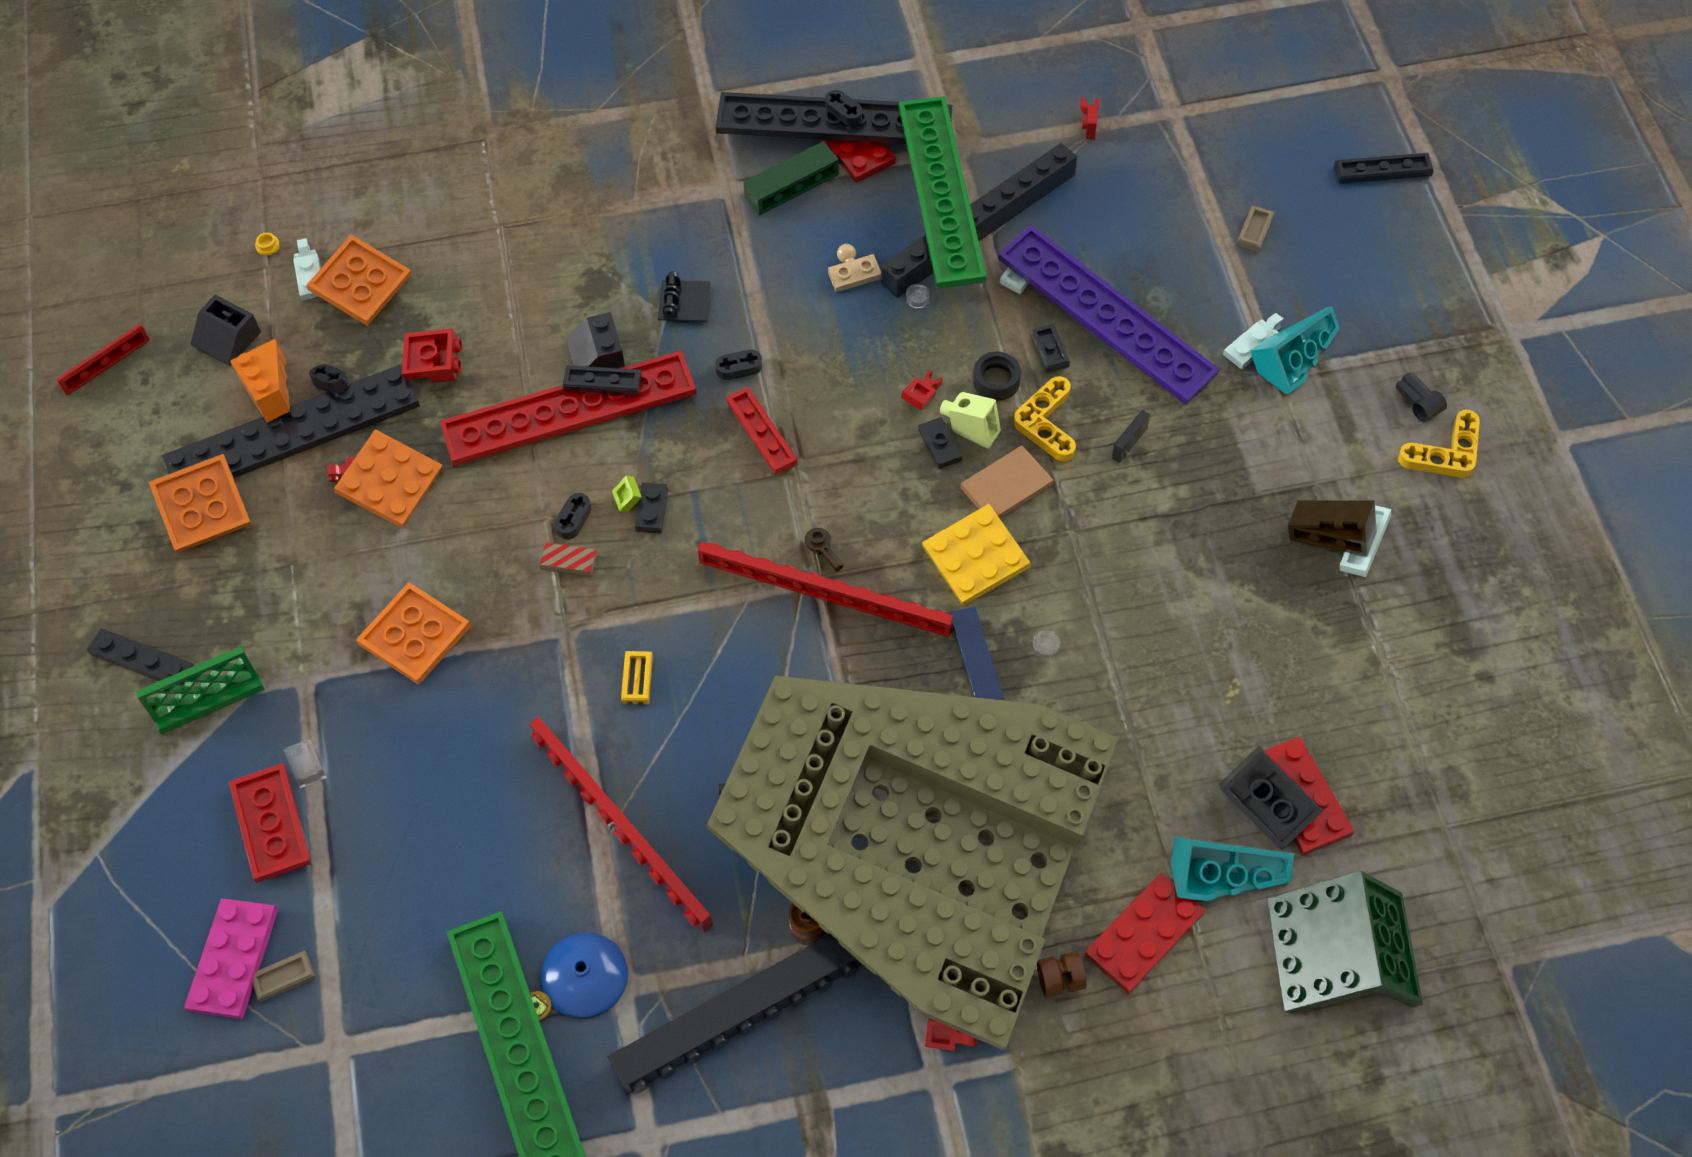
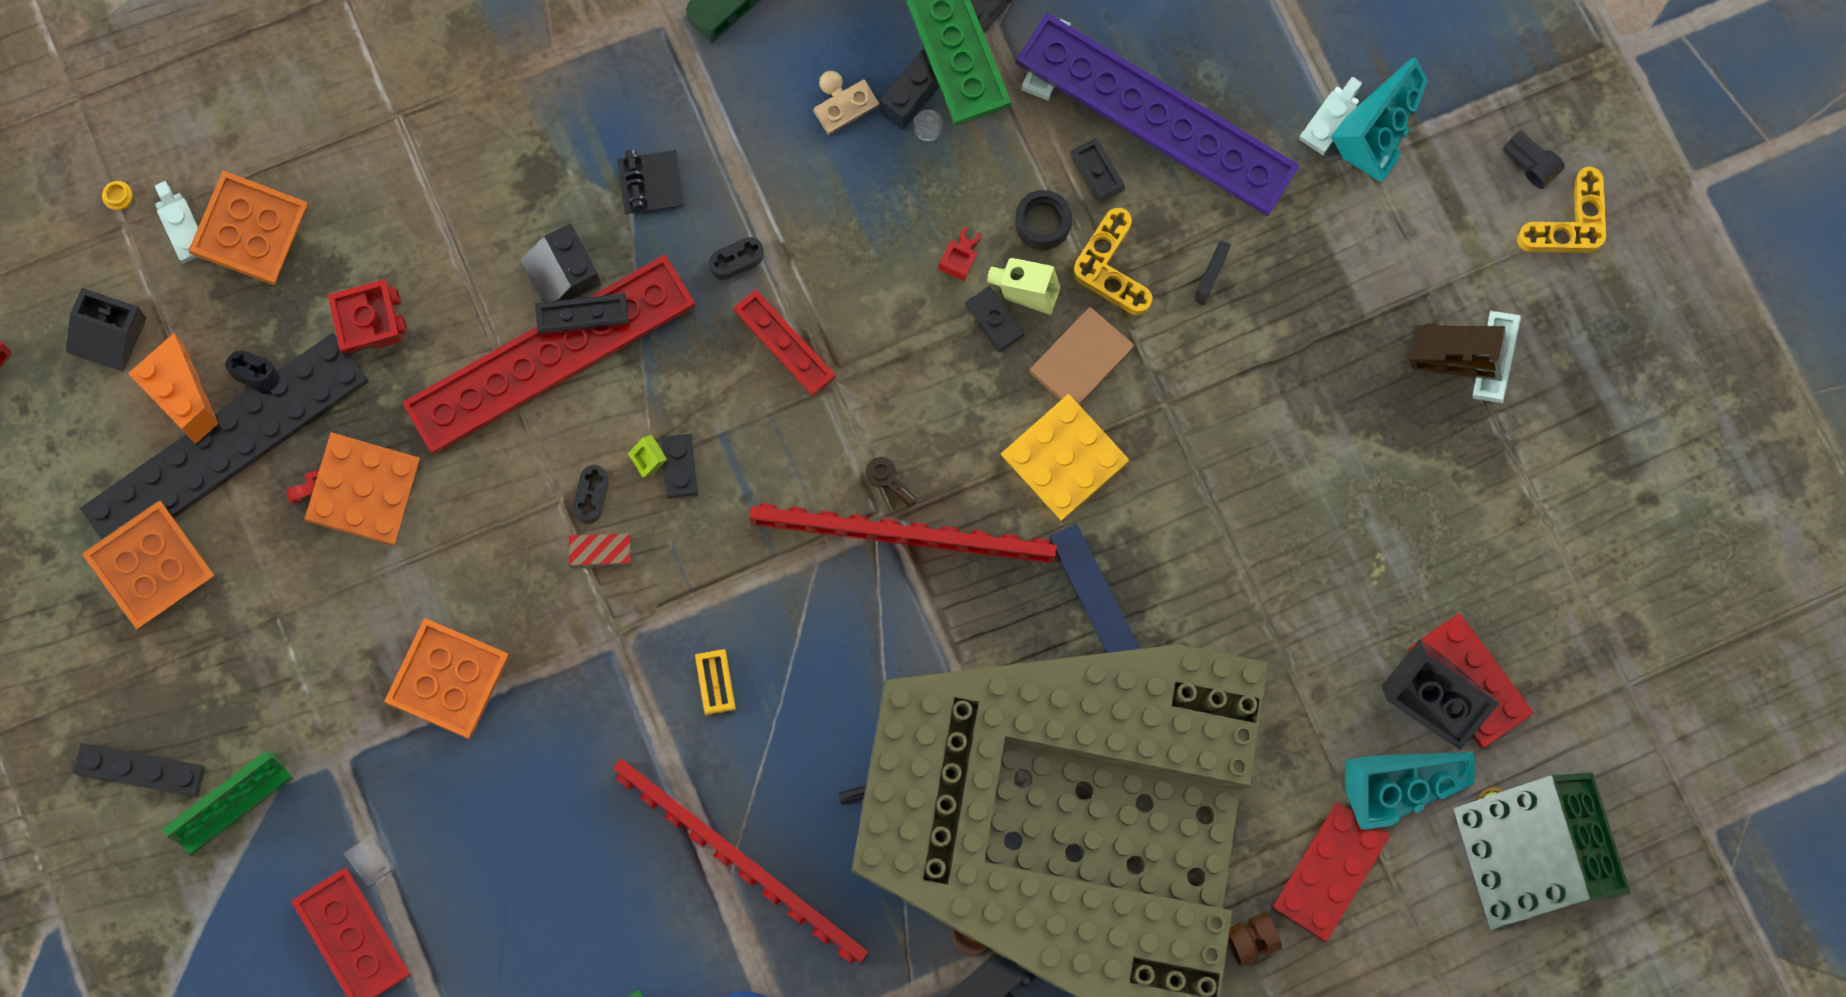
camera: 15 degrees left, 15 degrees up
clear tile [1033,630,1060,659] -> none

